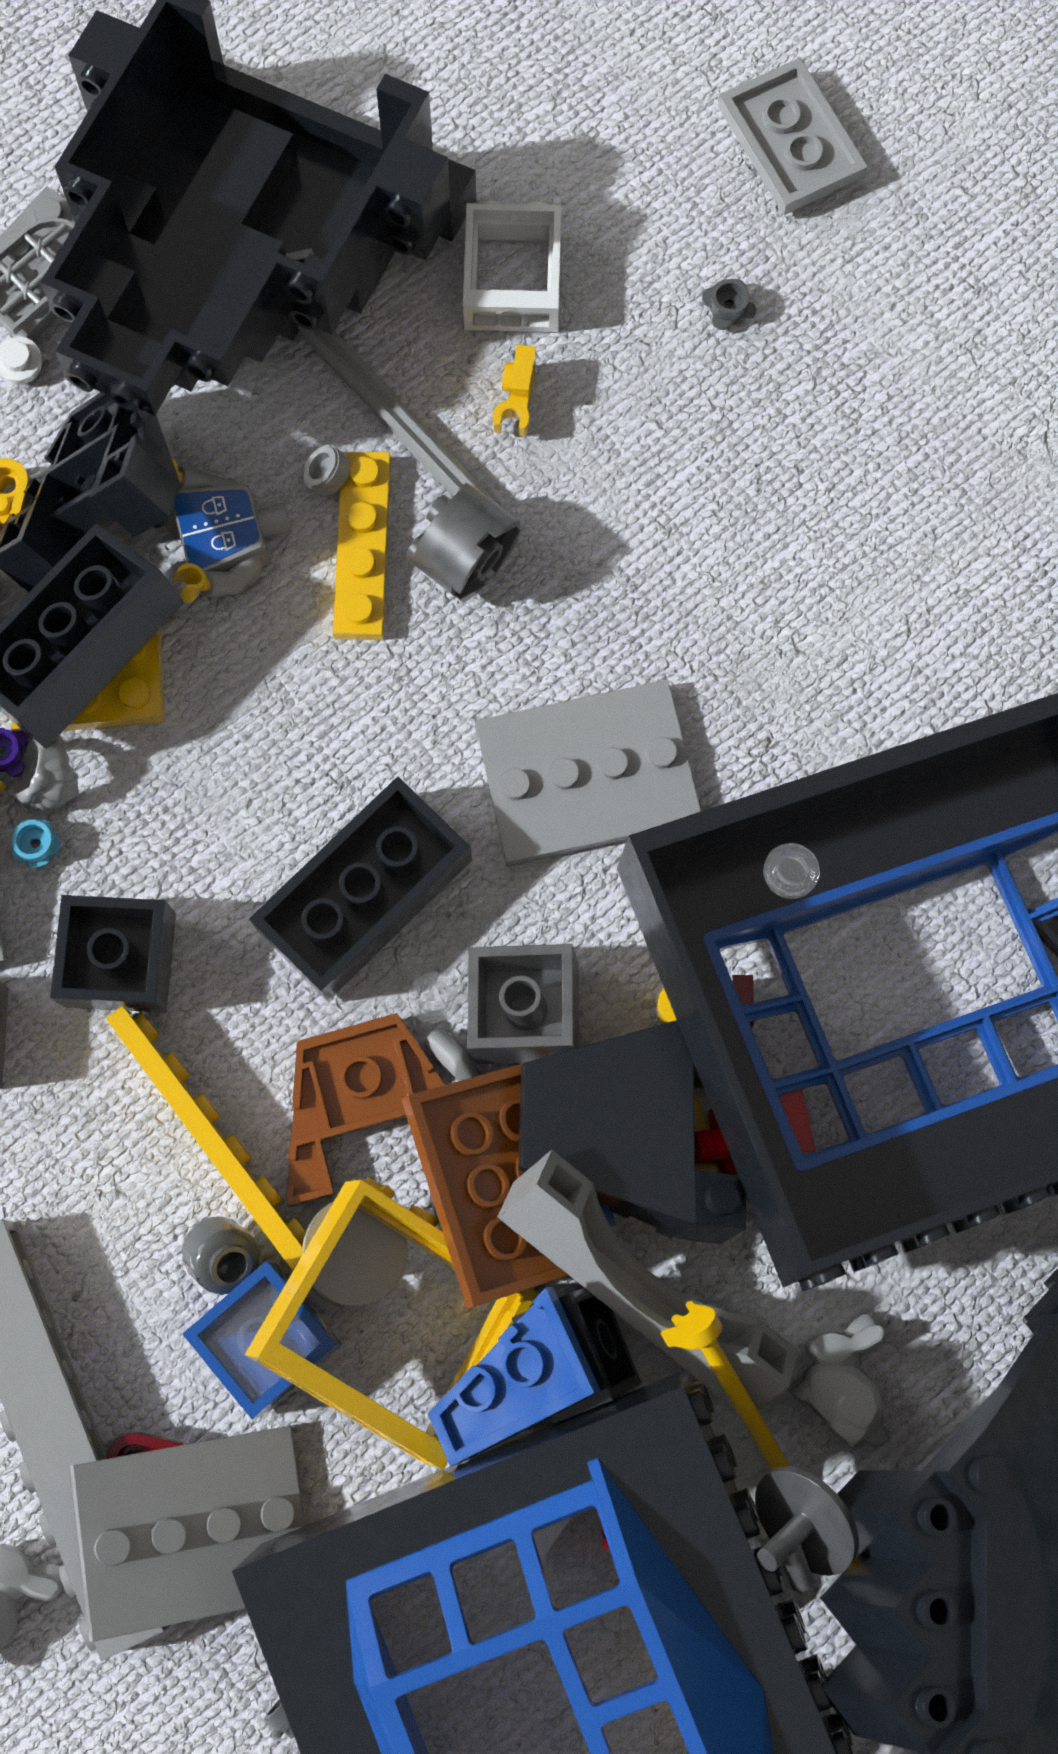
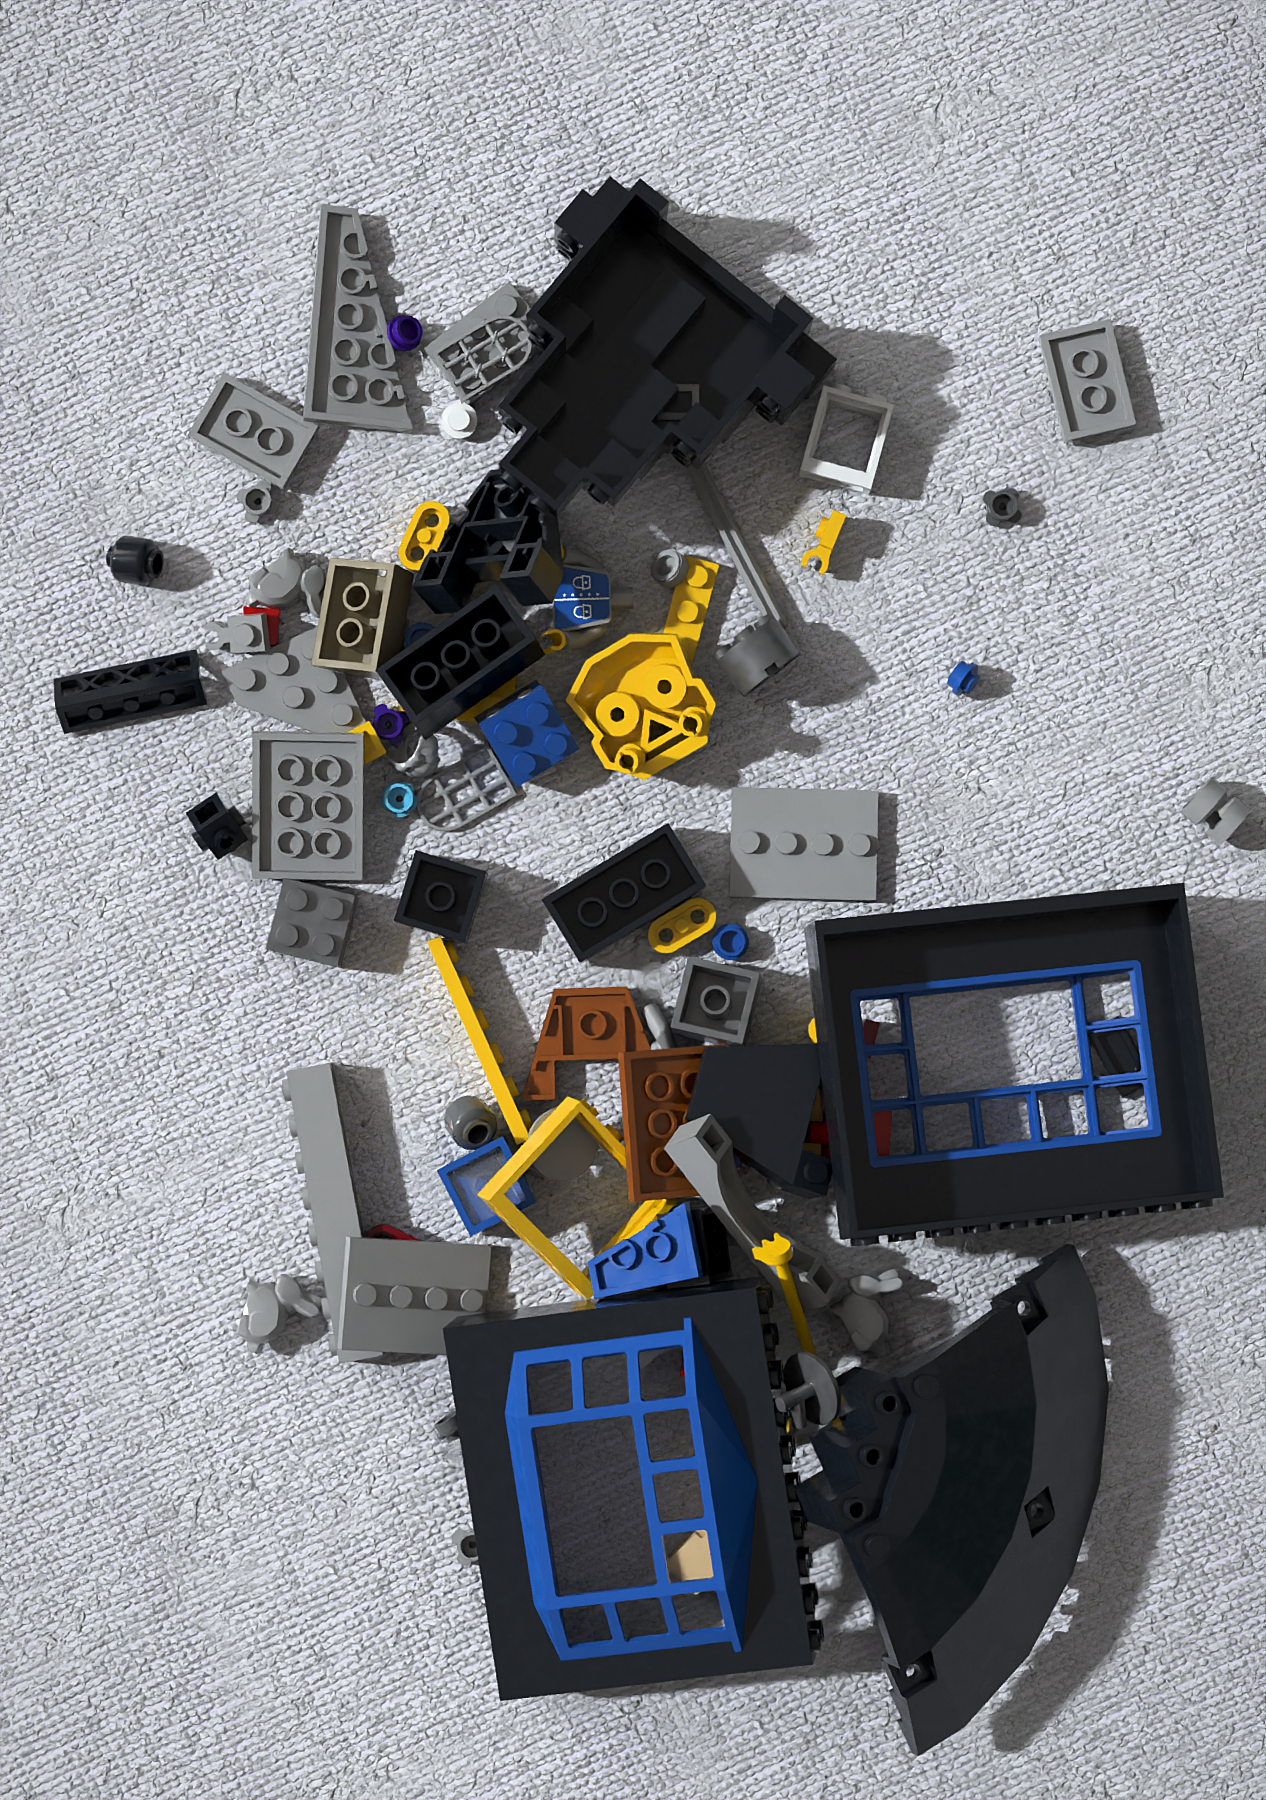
camera: 15 degrees right, 10 degrees up
clear plate [763,843,820,899] -> none
none -> light grey window [416,745,517,832]
none -> blue piece [474,679,580,787]
none -> yellow brick [565,632,718,780]
none -> yellow plate [648,898,716,954]
none -> blue plate [712,924,749,960]
none -> clear piece [922,1231,979,1259]
none -> blue plate [947,661,980,696]

